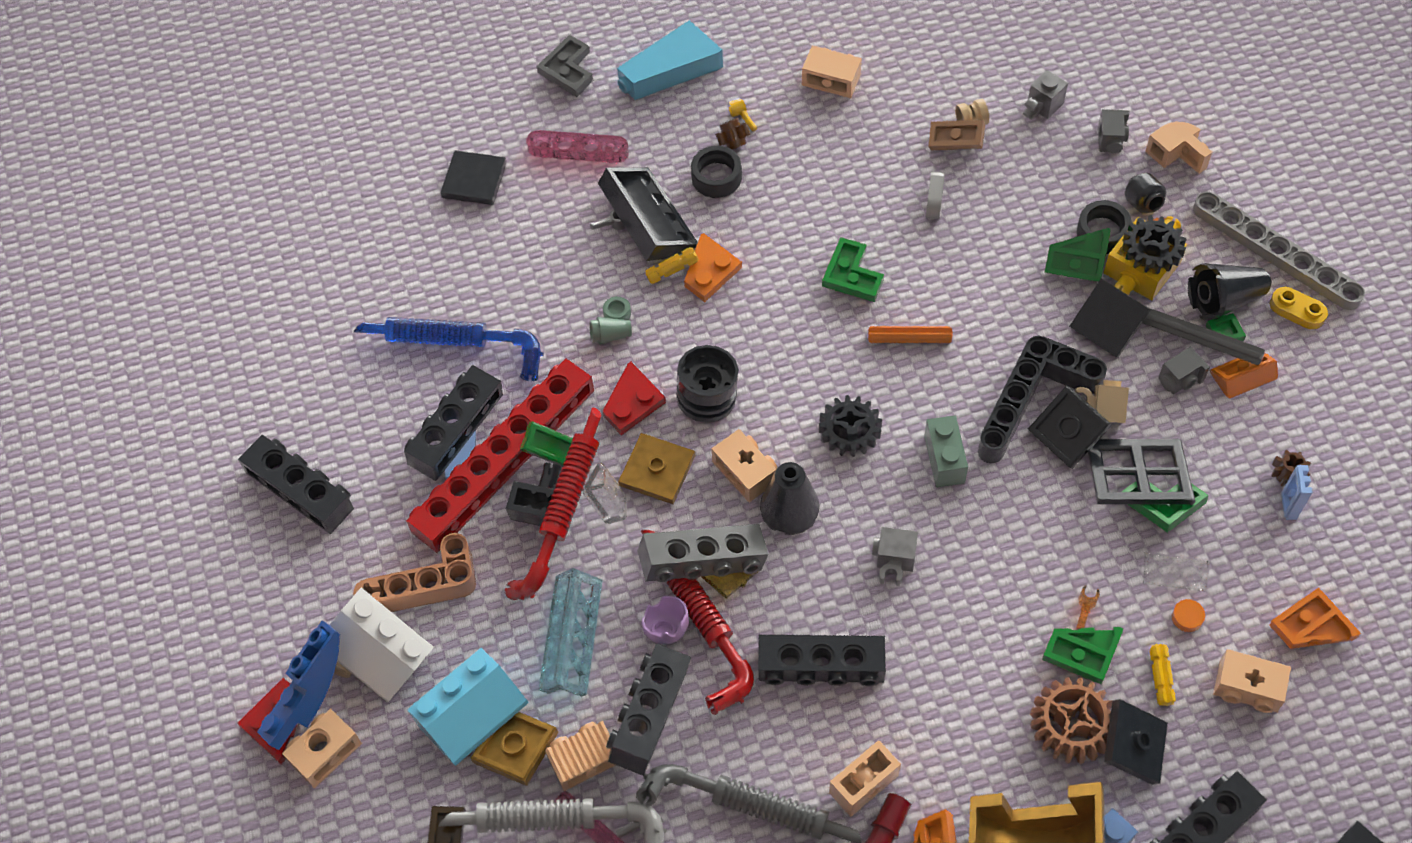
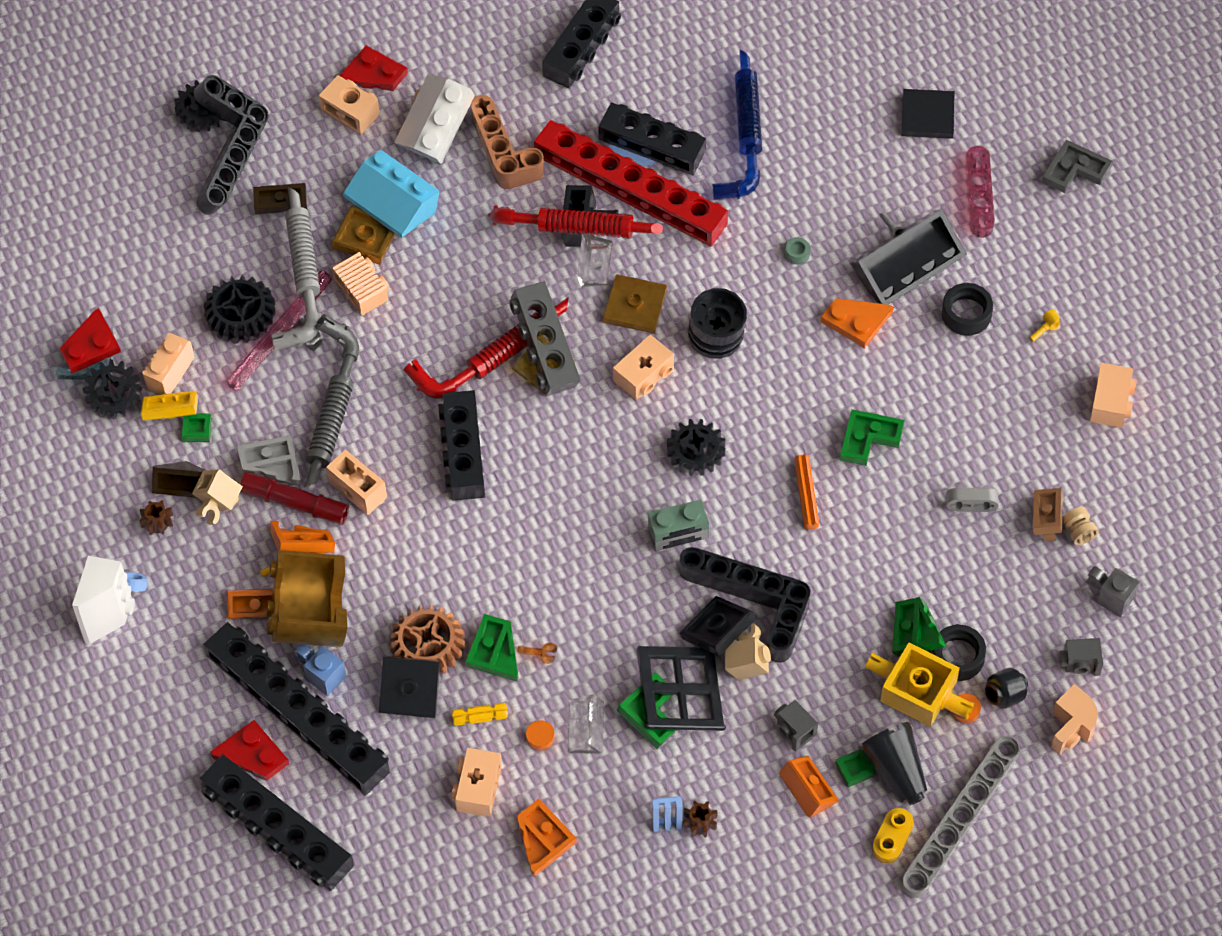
camera: 80 degrees right, 0 degrees up
blue slope [257,620,340,750] -> none
green tile [520,421,573,467] -> none
clear light blue fence [538,568,603,697] -> none
sand green cone [589,317,632,345] -> none
red wing [603,361,666,436] -> none
black brick [606,643,692,776] -> none
medium azure slope [617,20,723,100] -> none
lavender hair [641,595,689,644] -> none
yellow axle [645,247,698,284] -> none
reddish brown gear [715,118,751,150] -> none
black cone [760,462,820,535] -> none
flat silver brick [872,527,918,586] -> none
black tile [1069,278,1151,358] -> none
black gear [1122,215,1187,274] -> none
dark grey axle [1142,307,1265,365] -> none

